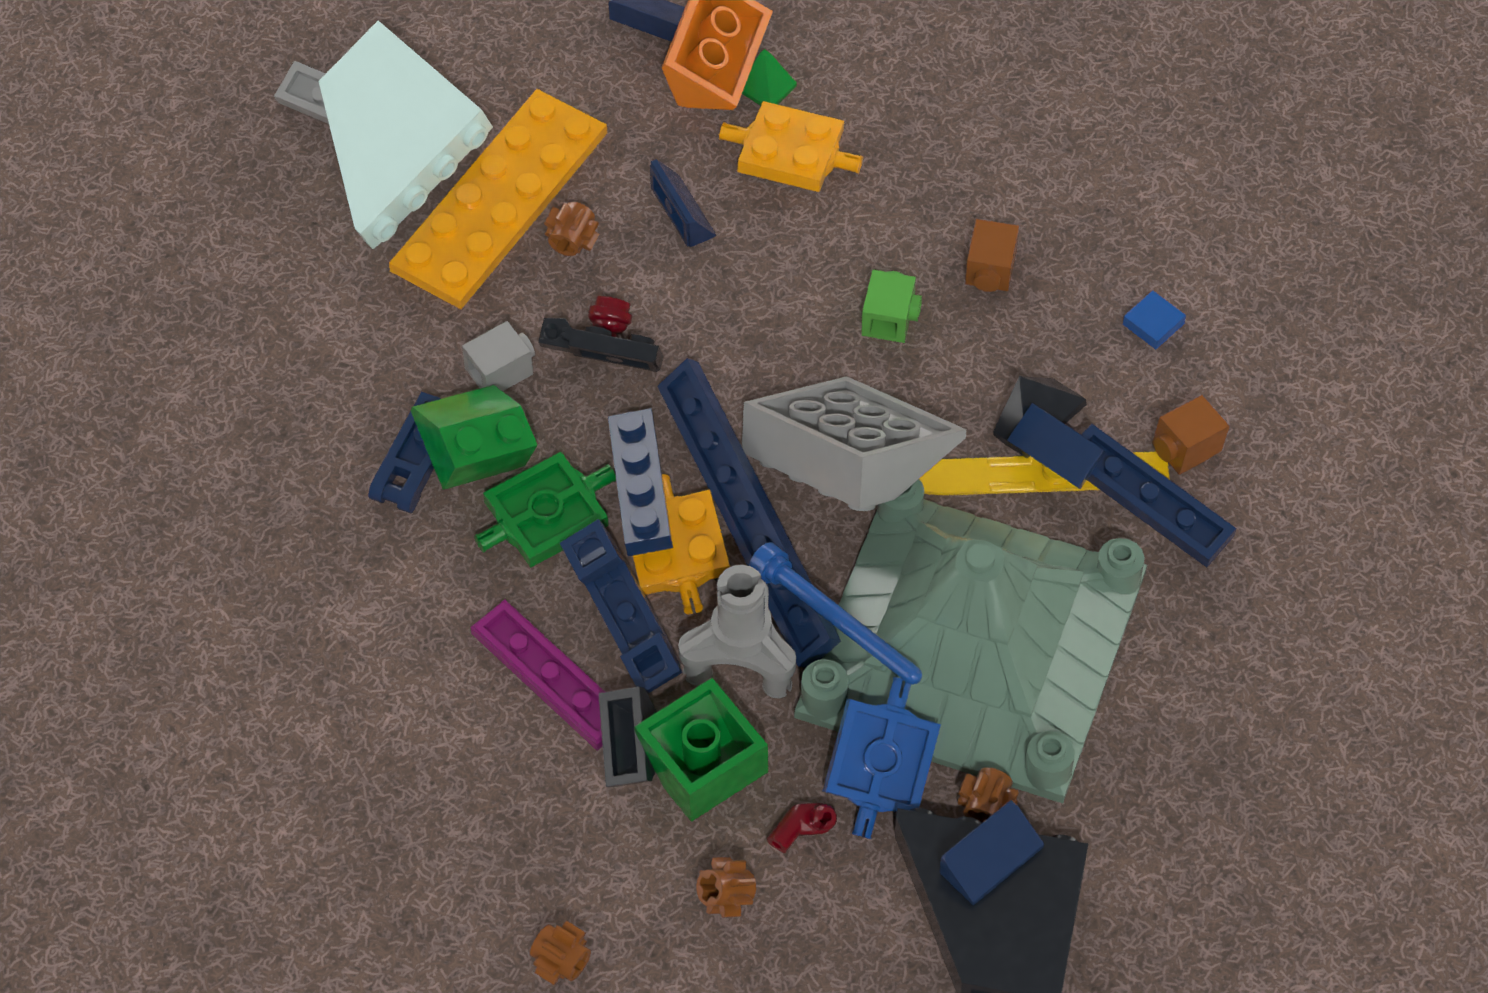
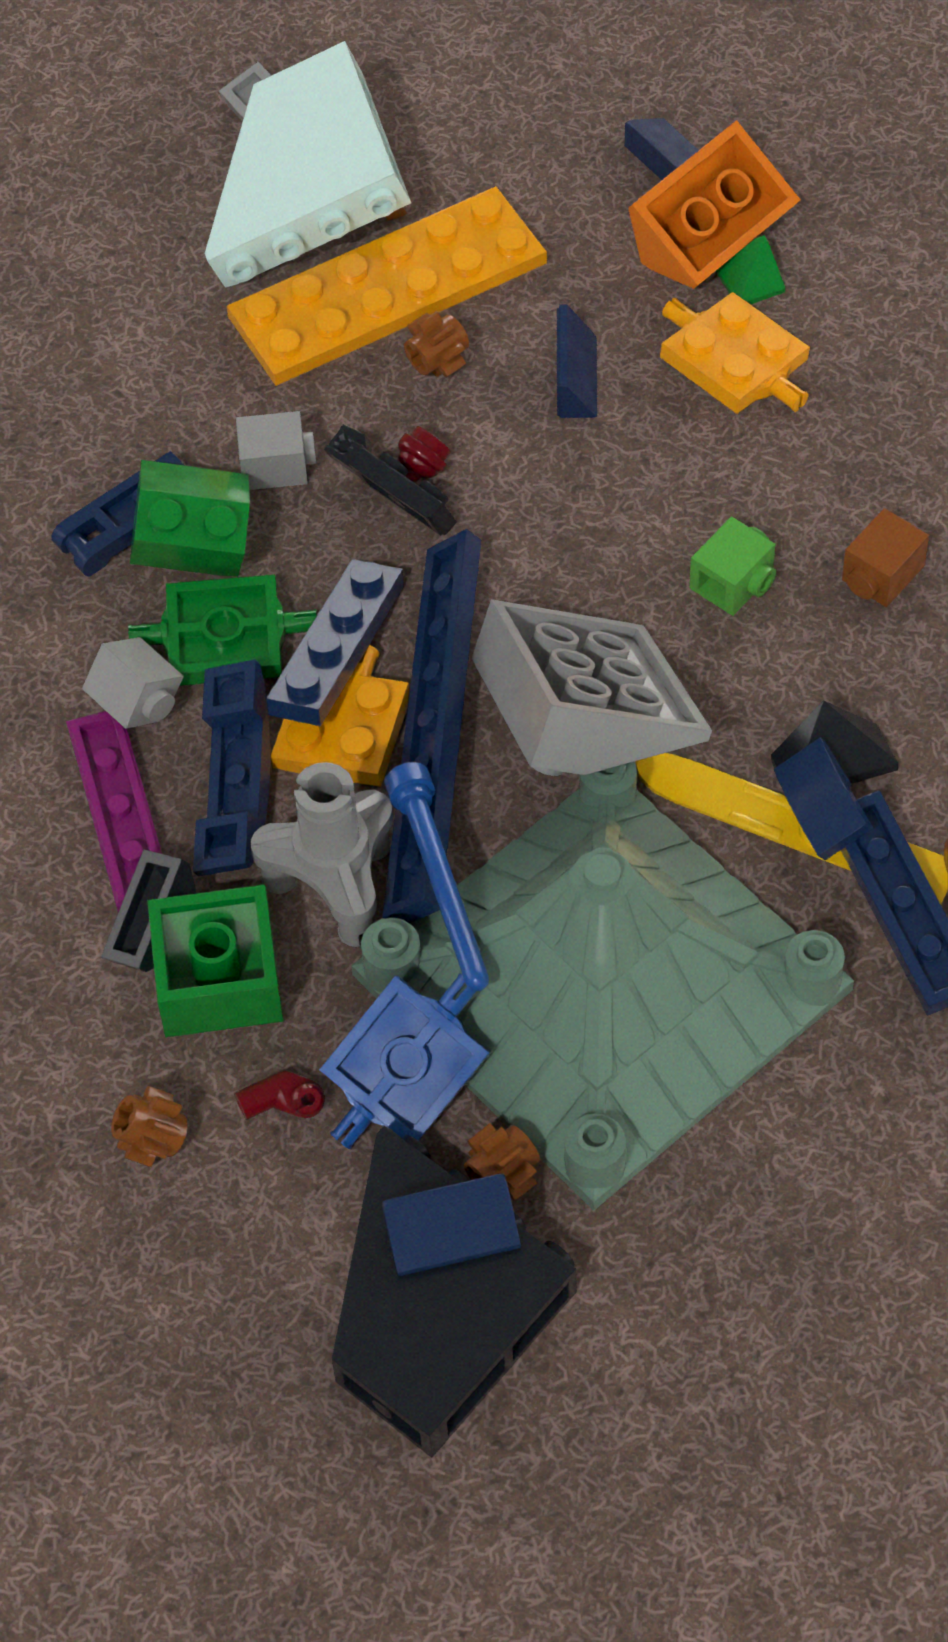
camera: 30 degrees right, 0 degrees up
none -> light grey brick [82,637,184,729]

